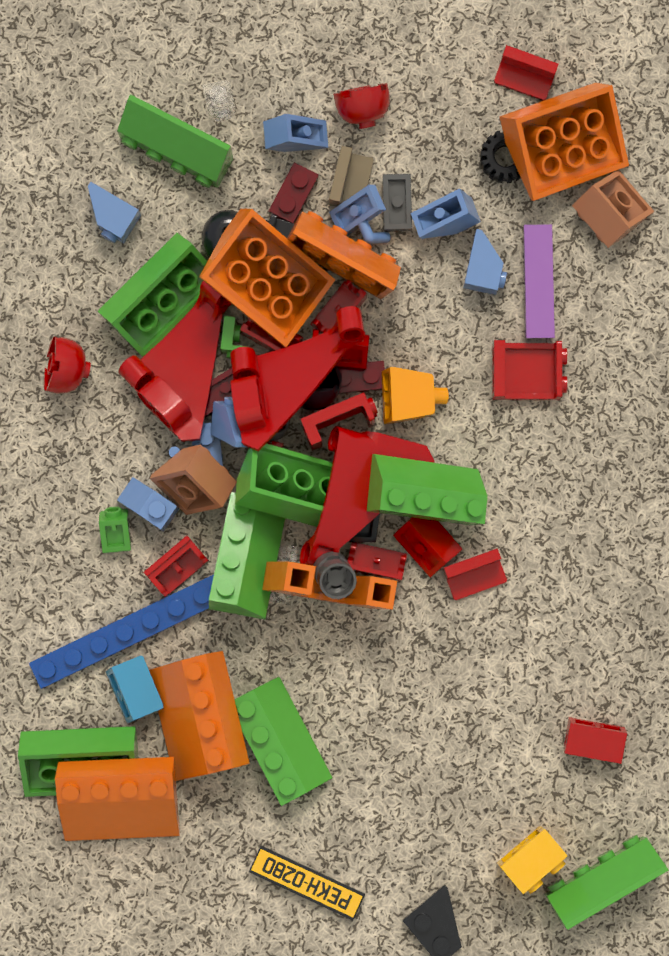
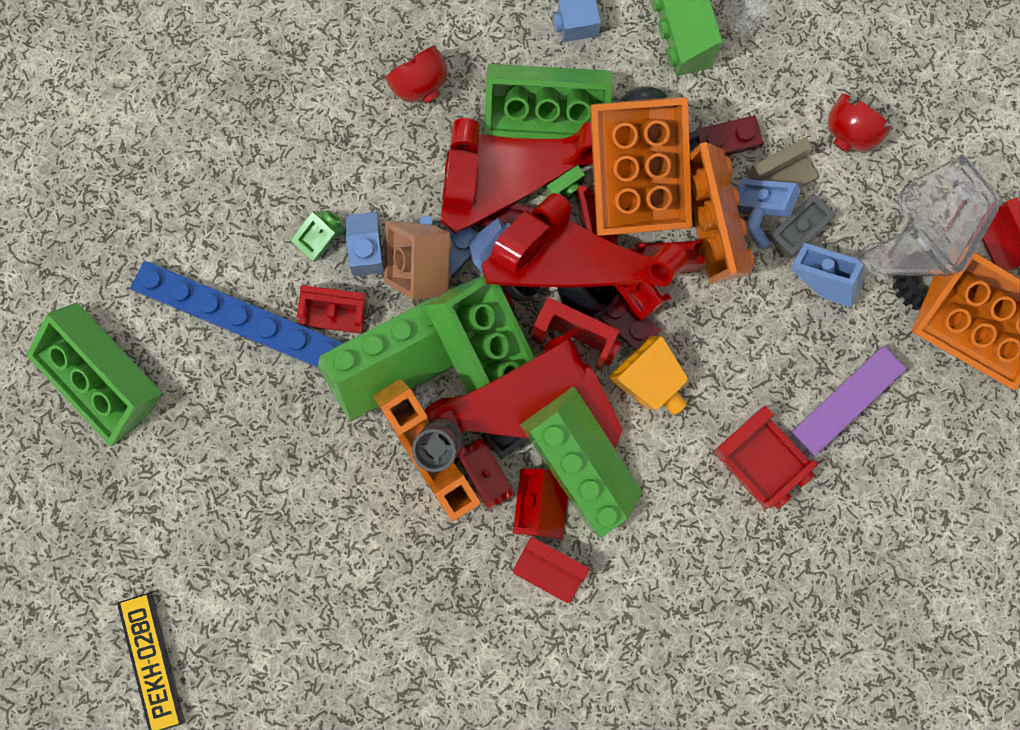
camera: 40 degrees right, 5 degrees down
orange slope [55,757,180,841] -> none
dark azure panel [105,656,164,724] -> none
orange slope [149,651,250,781] -> none
bright green slope [235,677,333,806] -> none
medium blue slope [263,114,329,152] -> none
medium blue slope [463,229,507,295] -> none
nougat slope [572,170,654,248] -> none
none -> clear windscreen [857,154,1000,276]

